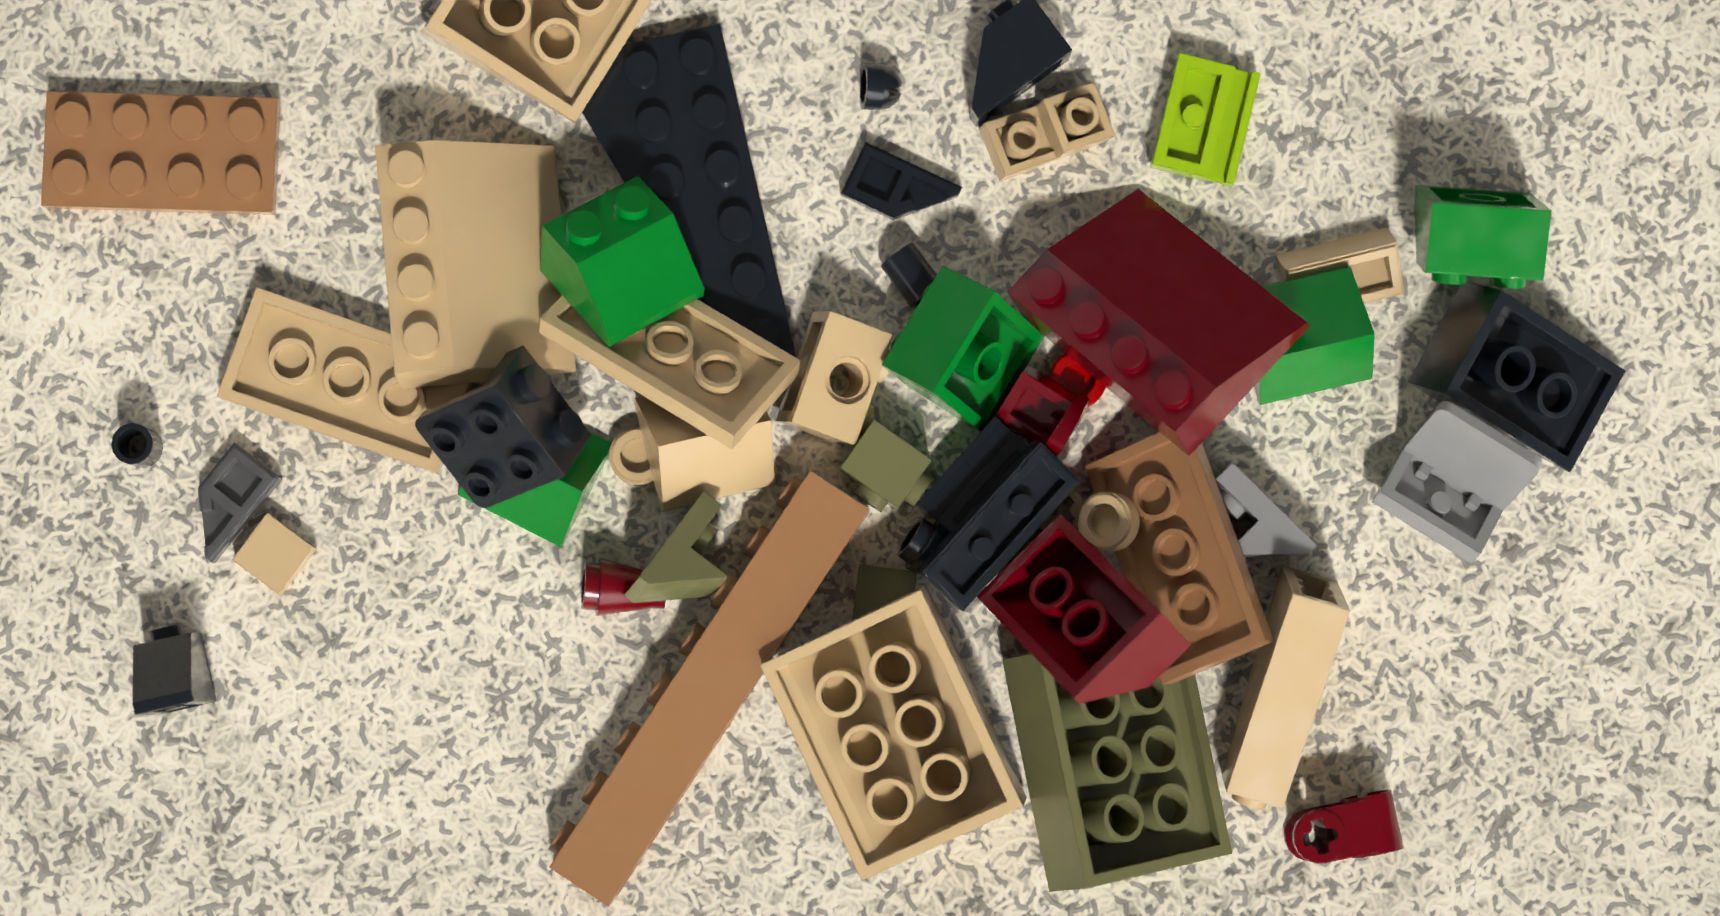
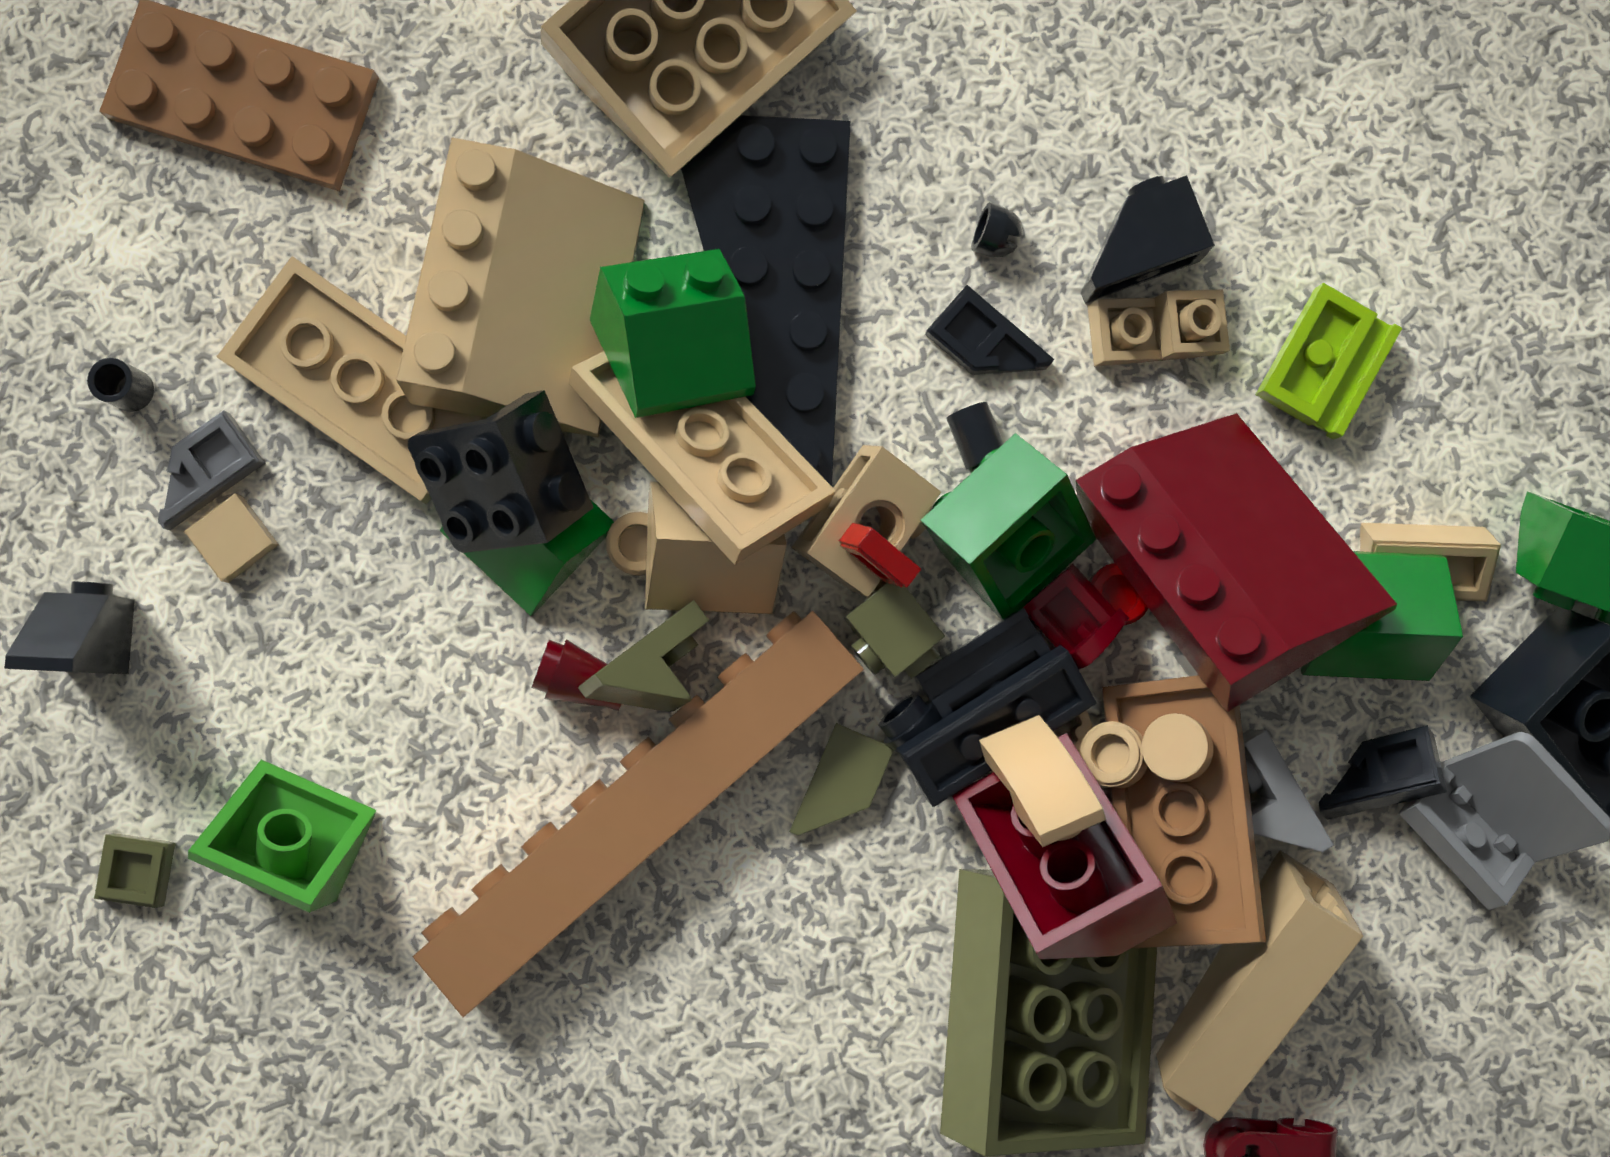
camera: 15 degrees right, 0 degrees up
tan slope [760,585,1027,881] -> none
none -> olive tile [94,833,176,908]
none -> bright green slope [188,759,376,913]
none -> red tile [839,523,921,588]
none -> tan slope [979,715,1106,847]
none -> tan tile [1142,713,1213,782]
none -> black tile [1318,725,1447,820]

